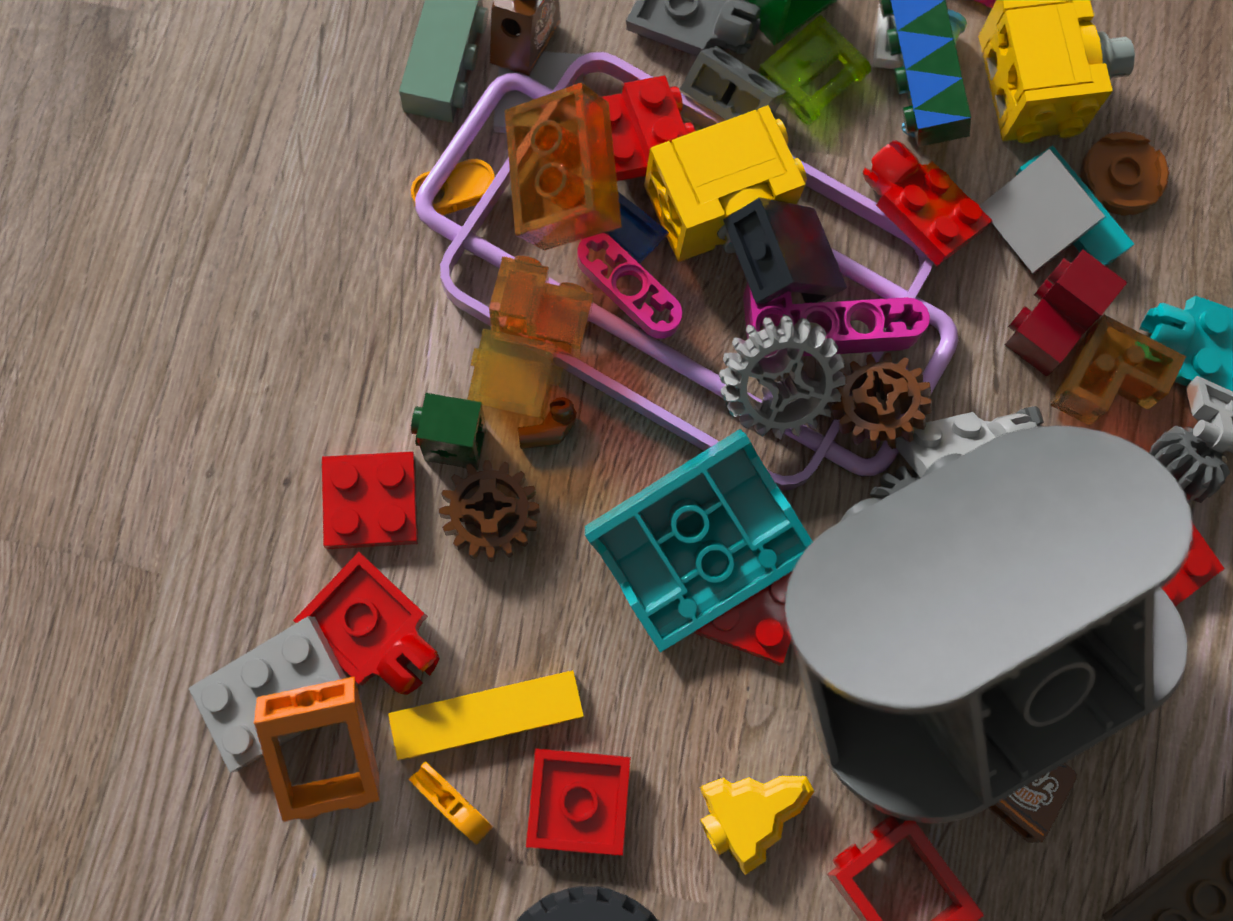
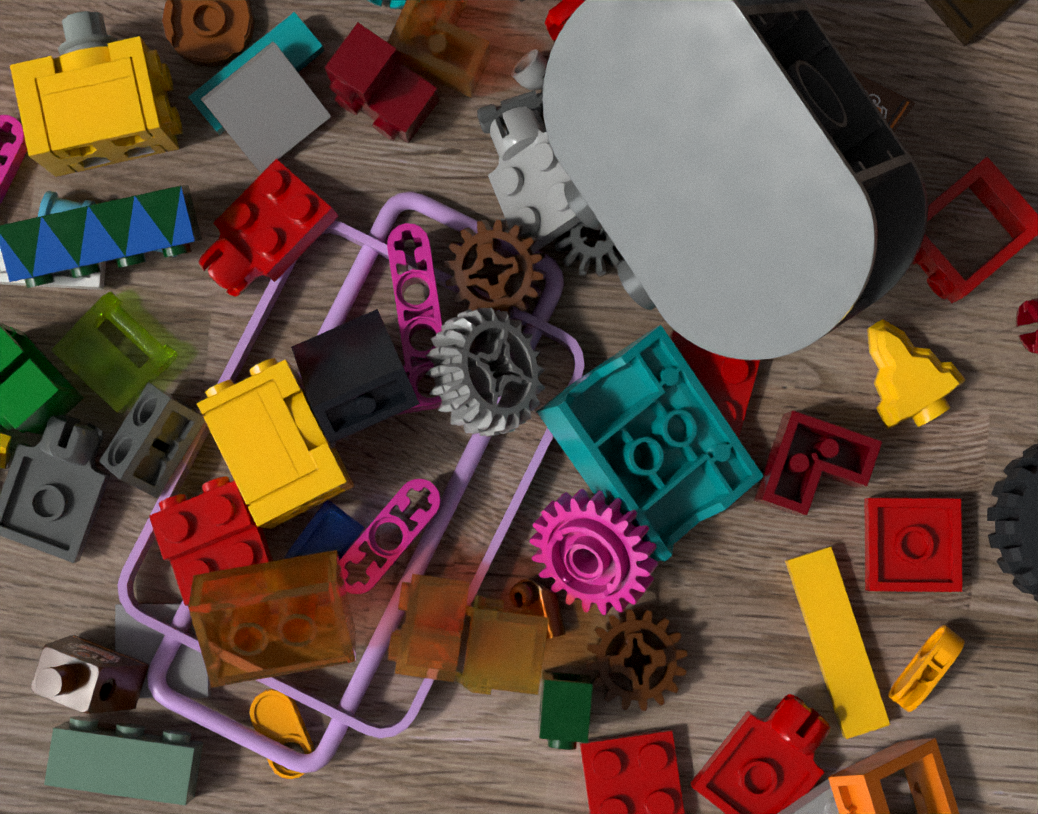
camera: 90 degrees left, 10 degrees up
none -> dark pink gear [530,489,658,615]
none -> dark red brick [754,410,882,516]

